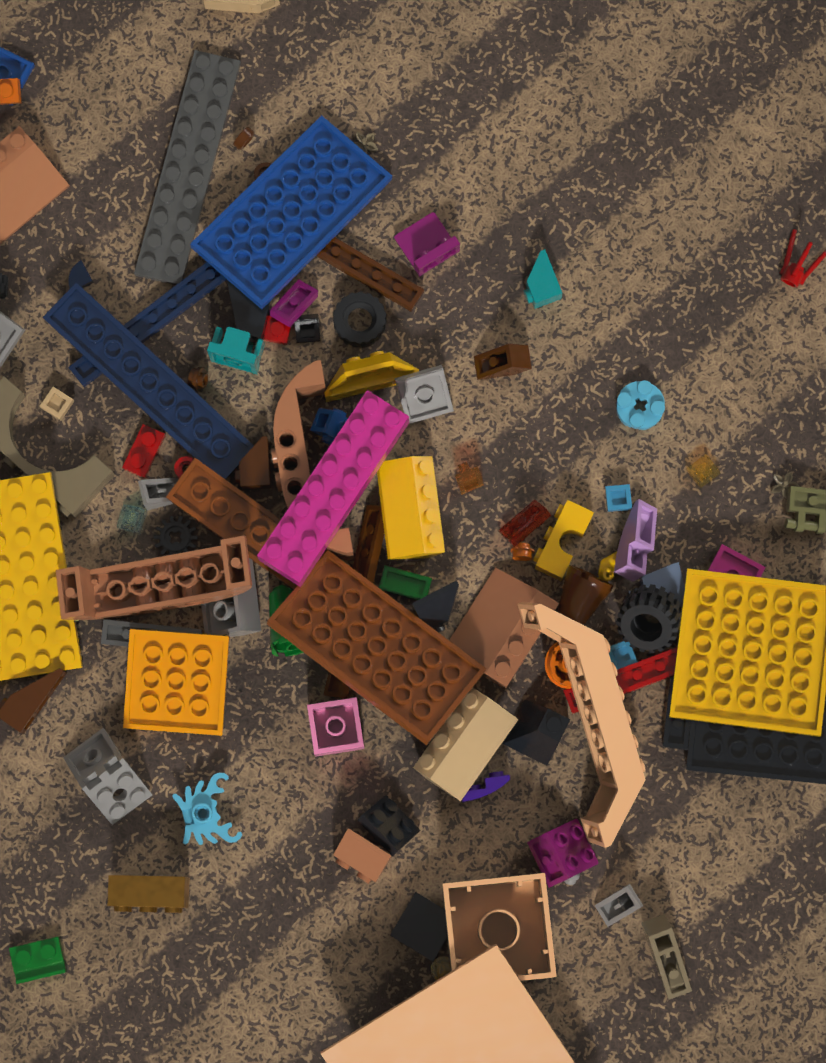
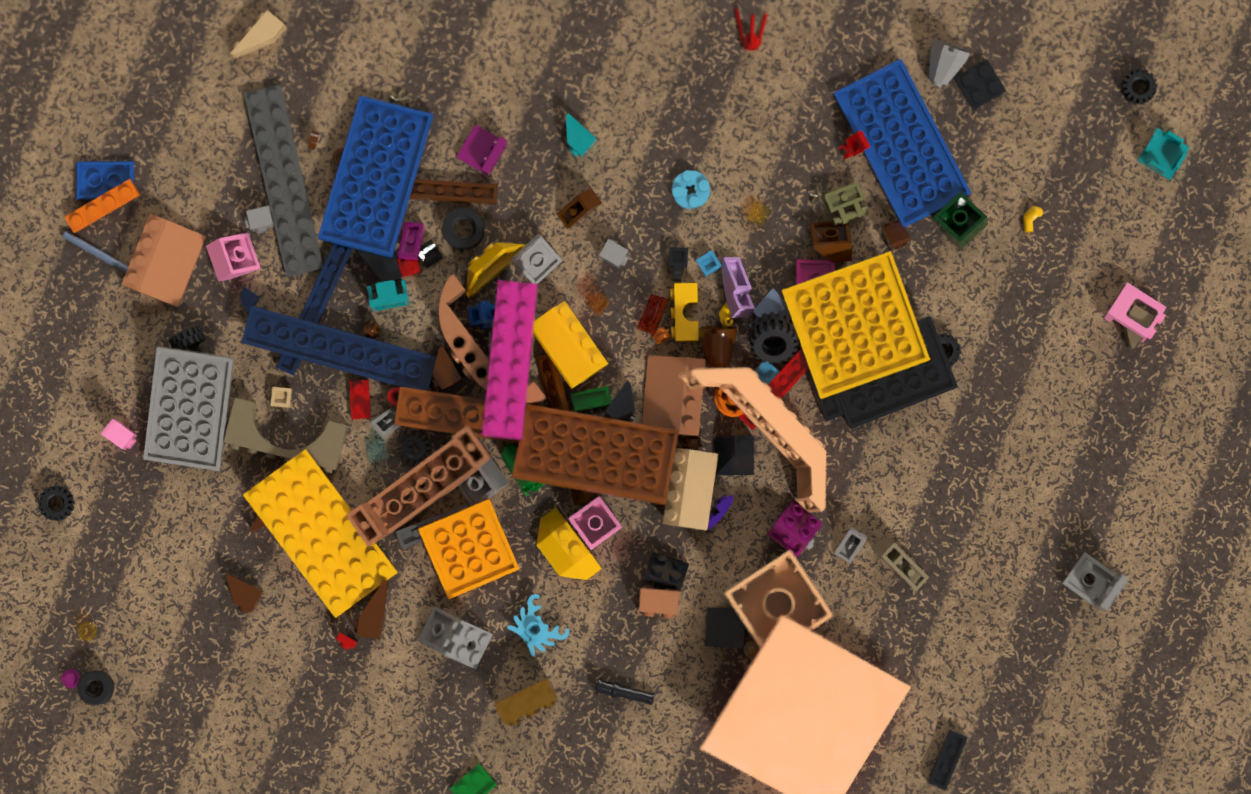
camera: 25 degrees left, 5 degrees up
none -> bright pink slope [206,233,260,282]
none -> light grey brick [244,206,275,234]
none -> yellow wedge [536,507,602,580]
none -> black pin [595,677,655,705]
none -> light grey brick [599,239,630,269]
none -> black plate [668,247,688,282]
none -> reddish brown plate [683,437,703,450]
none -> reddish brown slope [810,221,852,263]

